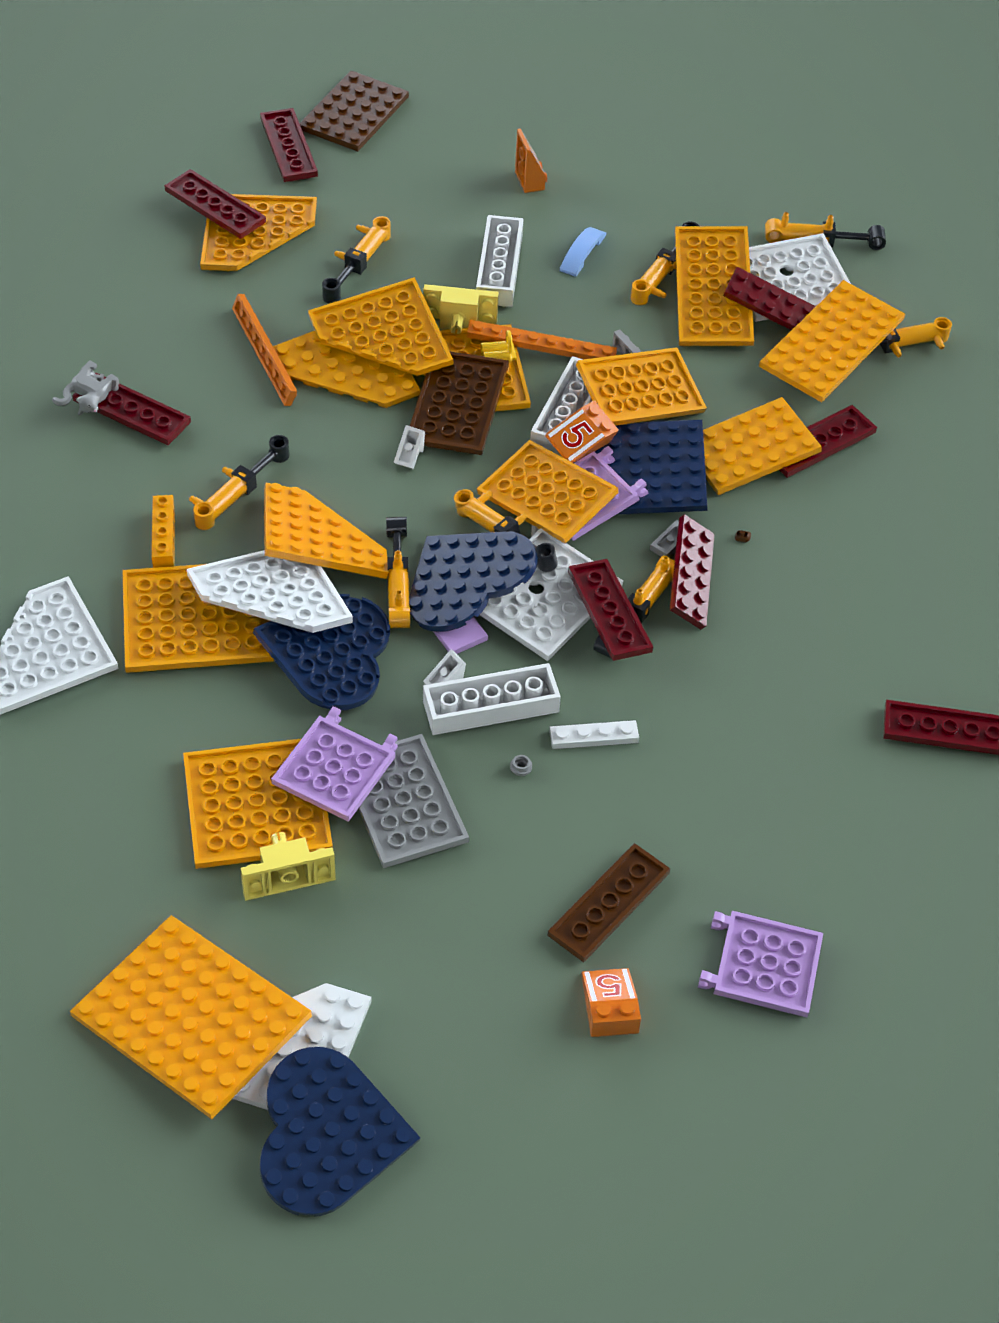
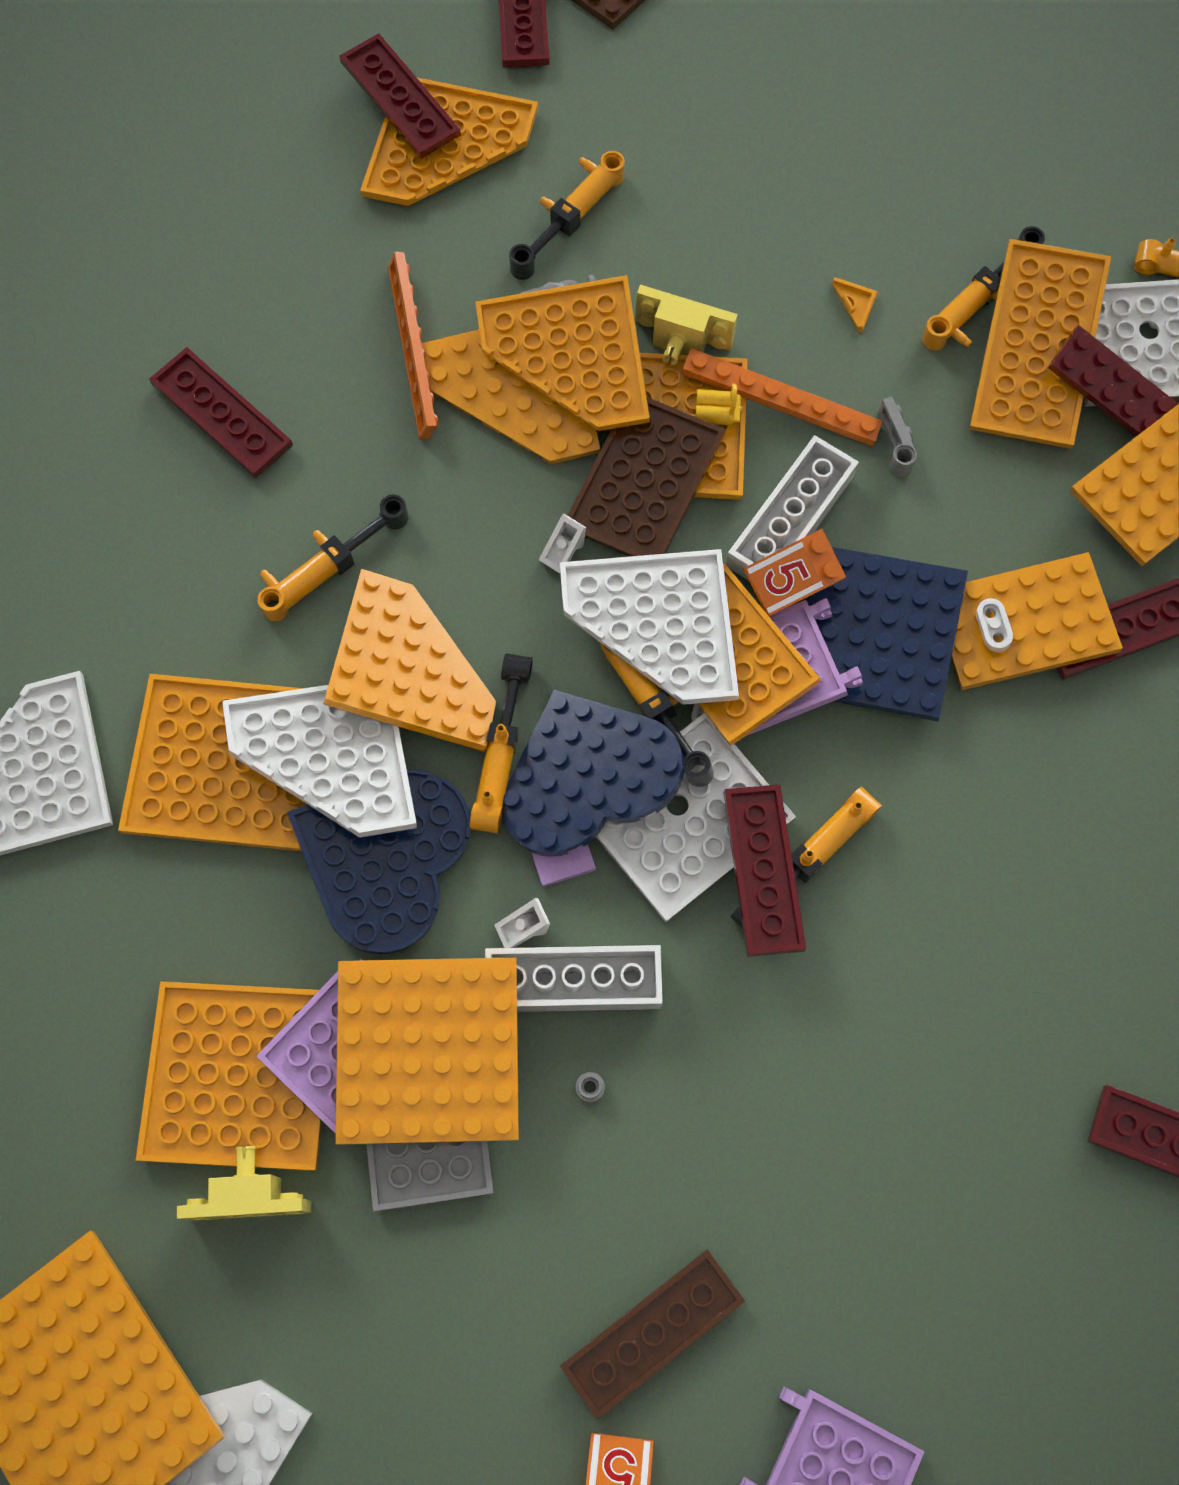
camera: 15 degrees right, 20 degrees up
light grey animal [52,360,119,415] -> none
light orange brick [152,495,175,568] -> none
white brick [476,215,523,307] -> none
orange slope [515,128,548,193] -> none
white plate [549,720,639,749] -> none
light blue slope [560,227,606,277] -> none
light orange plate [576,347,707,426] -> none
light grey hinge [650,520,679,557] -> none
plate [670,514,714,630] -> none
reddish brown rock [735,530,751,542] -> none
none -> light orange plate [336,957,519,1144]
none -> white plate [560,549,739,705]
none -> light orange tile [832,277,878,333]
none -> white plate [976,598,1013,652]

